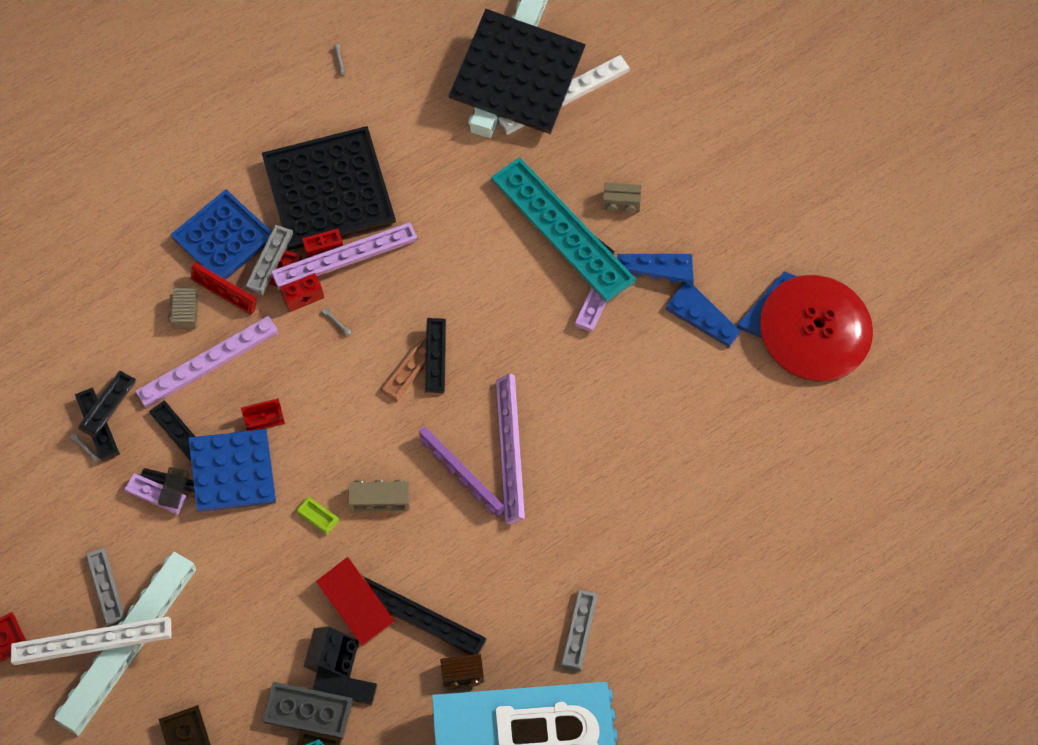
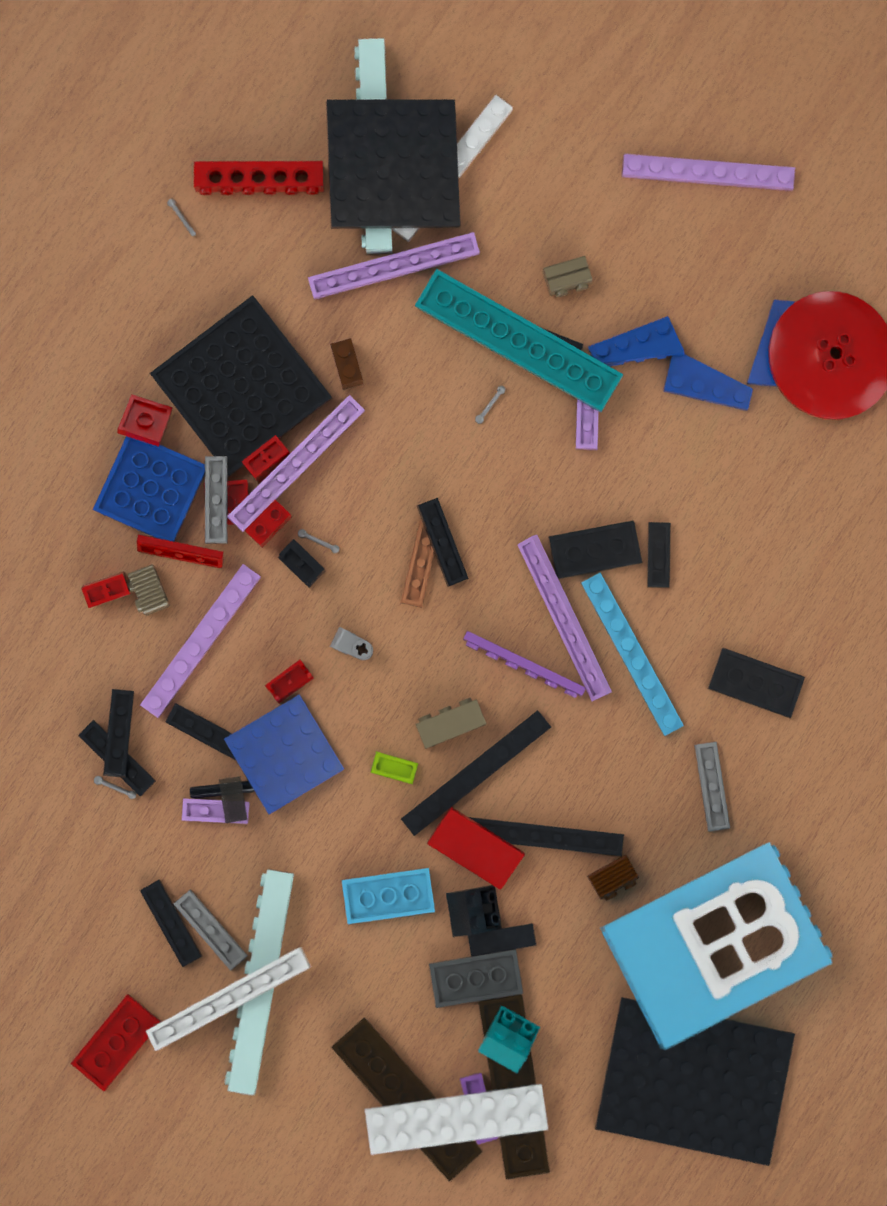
camera: 25 degrees left, 20 degrees up
none -> red hinge [81,571,130,608]
none -> red plate [117,394,173,447]
none -> black tile [140,879,202,968]
none -> red brick [194,161,324,195]
none -> black hinge [278,539,326,588]
none -> lavender plate [308,232,480,300]
none -> reddish brown brick [330,338,363,390]
none -> light grey piece [330,627,373,660]
none -> medium azure plate [342,868,435,924]
none -> black plate [401,710,551,836]
none -> light grey hinge [475,386,506,424]
none -> black tile [549,520,642,579]
none -> medium azure plate [581,573,684,736]
none -> lavender plate [622,154,795,191]
none -> black tile [647,522,671,588]
none -> black tile [708,648,805,718]

